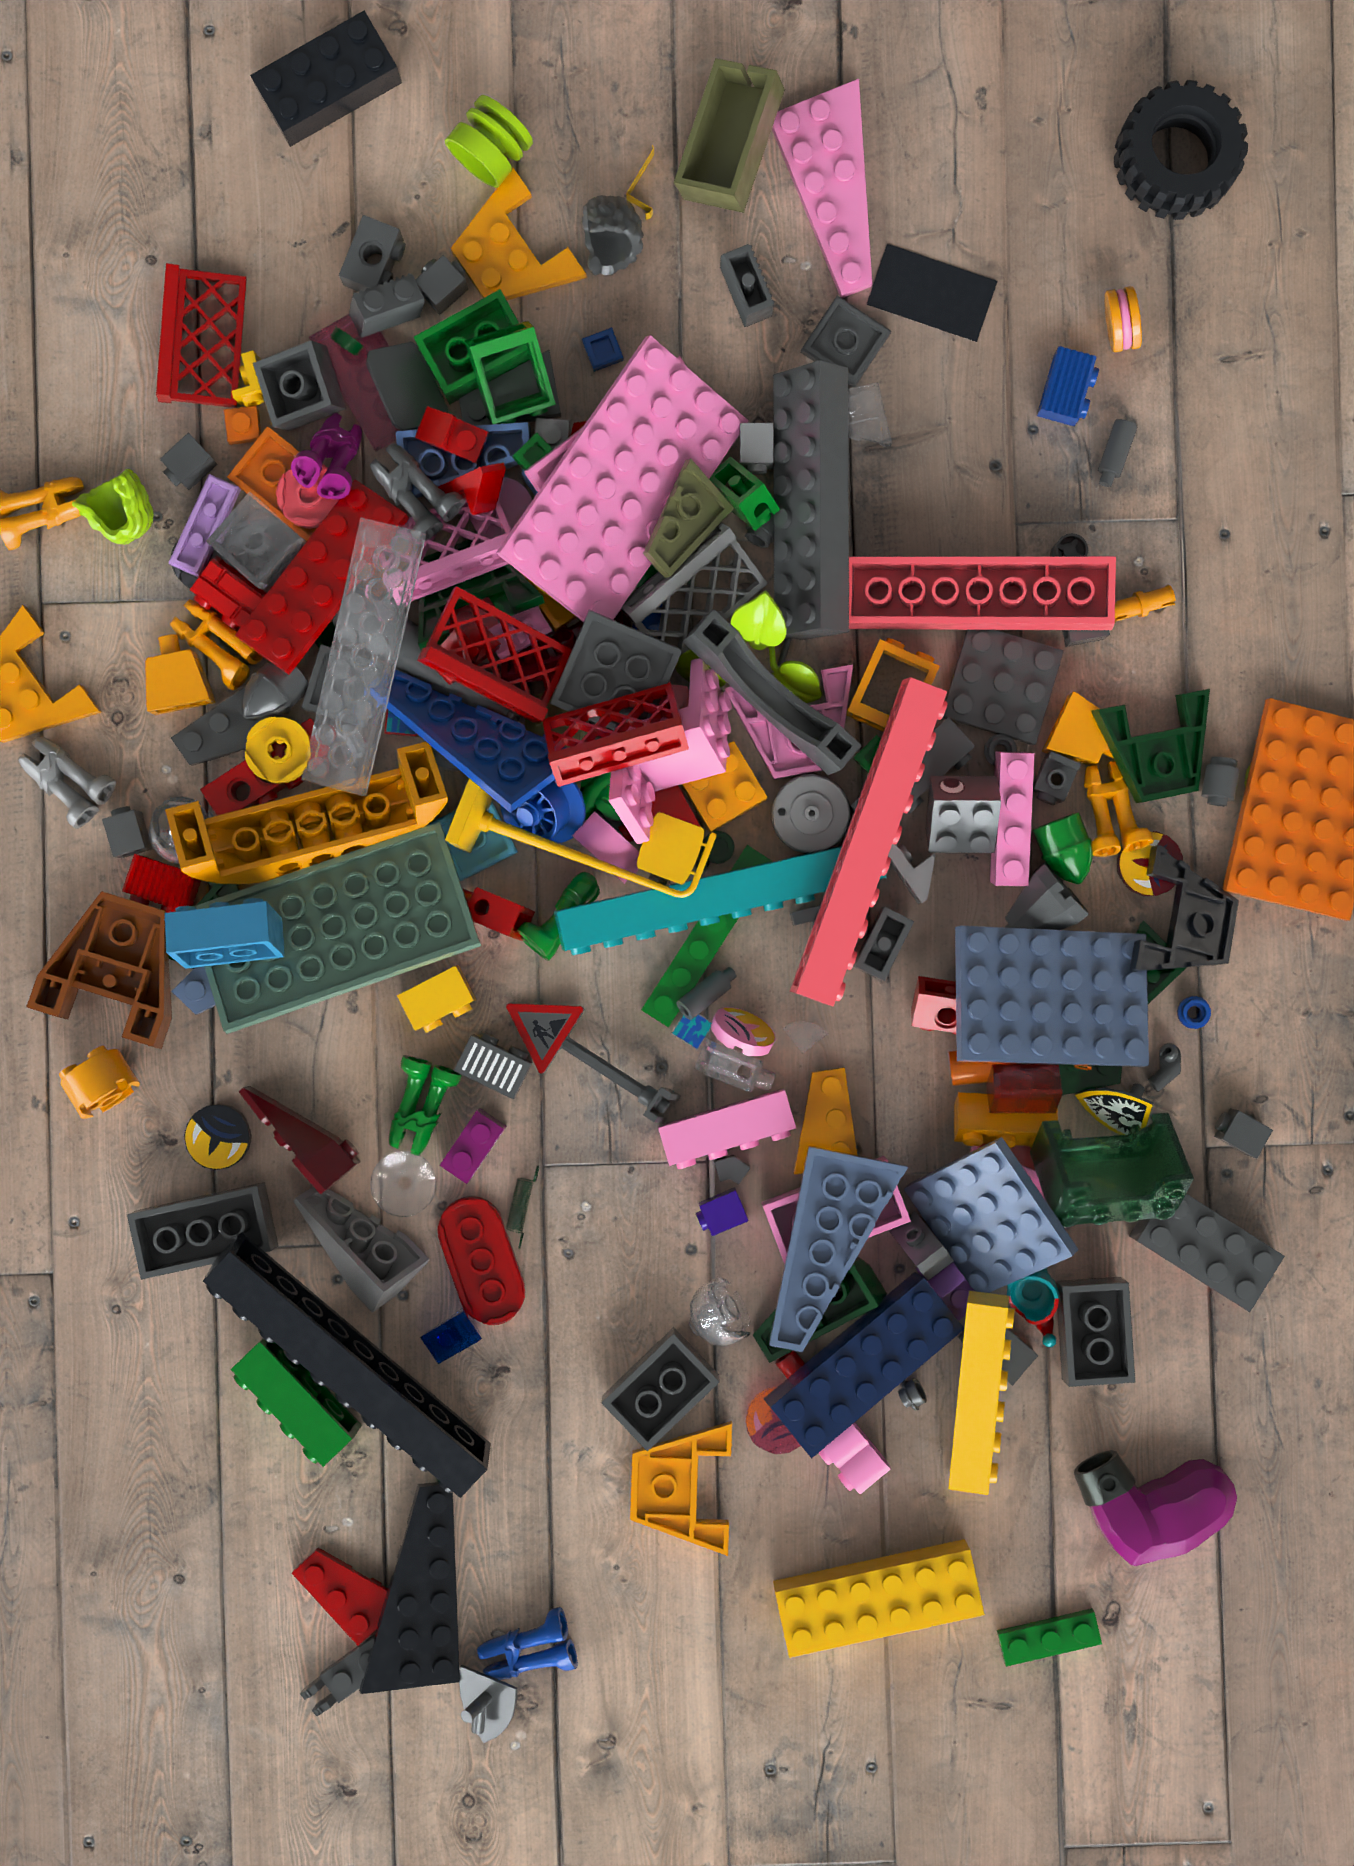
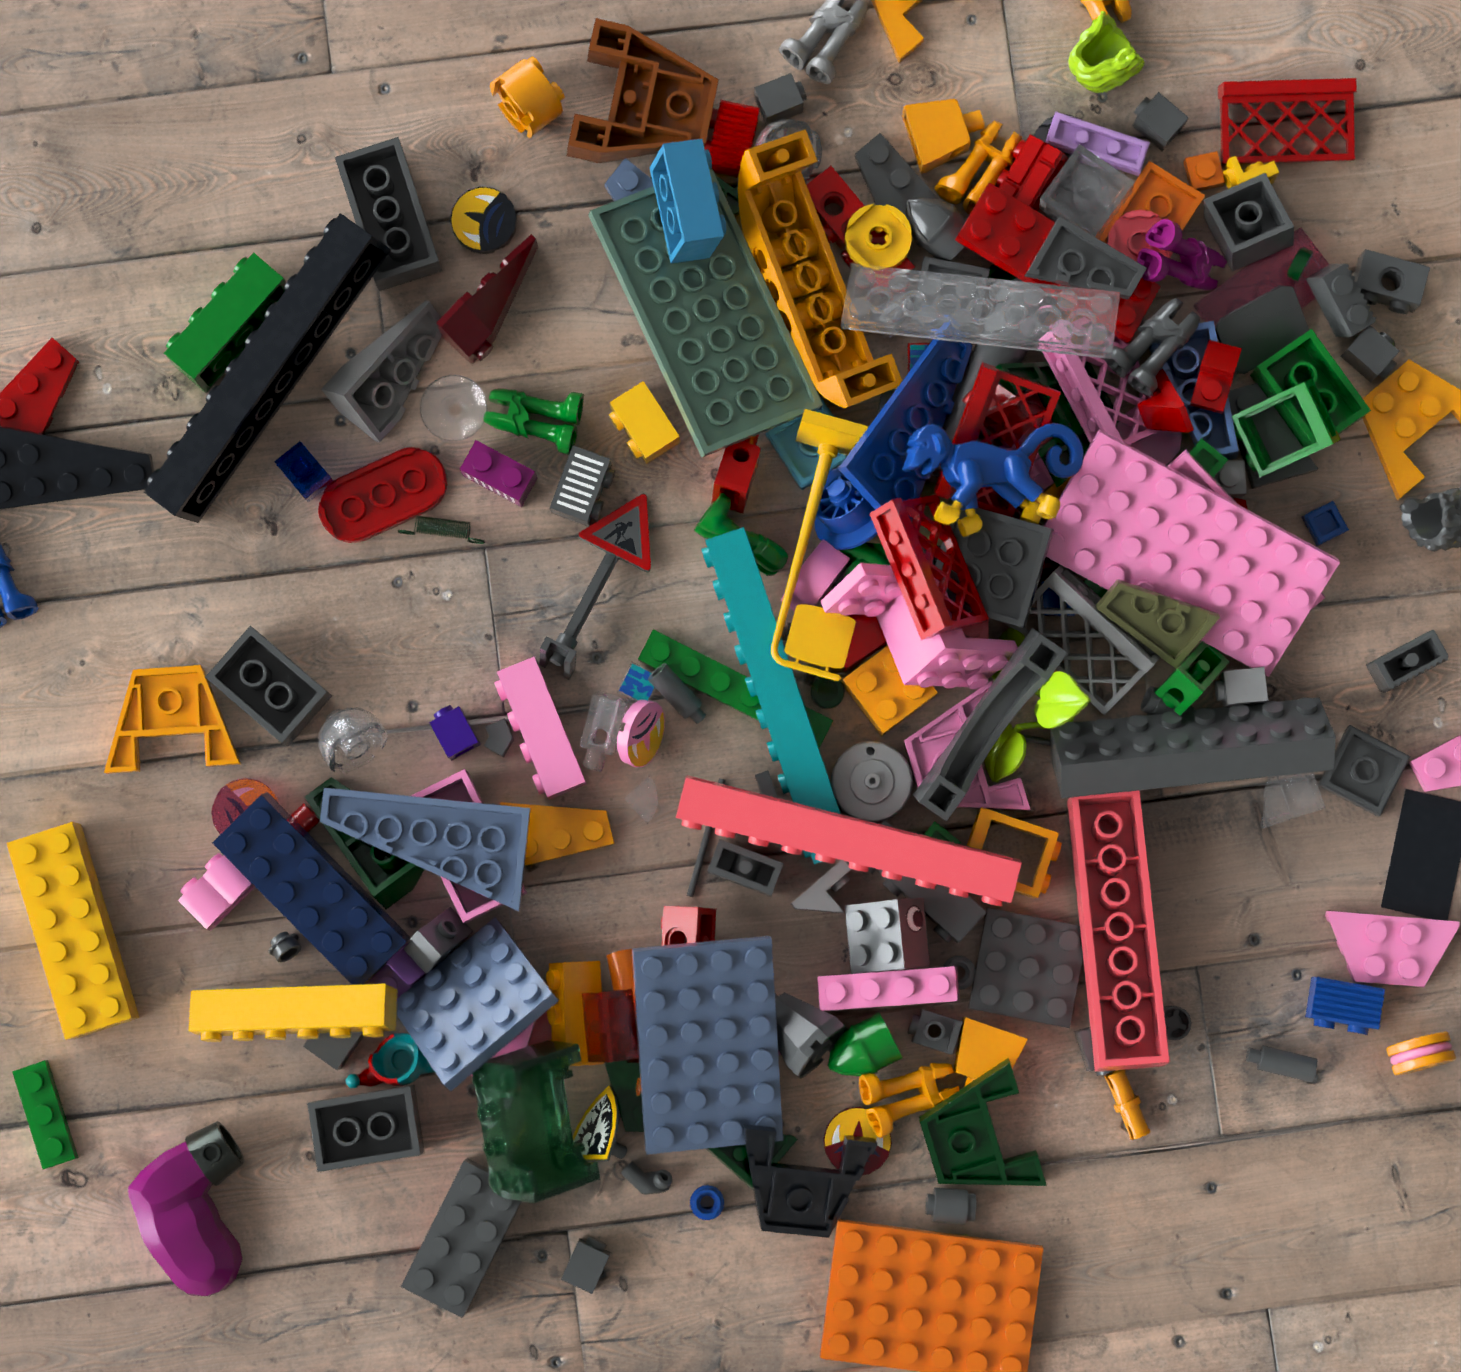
camera: 80 degrees right, 5 degrees down
none -> dark grey axle [687,778,726,897]
none -> blue animal [902,423,1084,537]
none -> dark grey wing [1025,216,1147,300]
none -> bright pink wing [1325,911,1460,987]

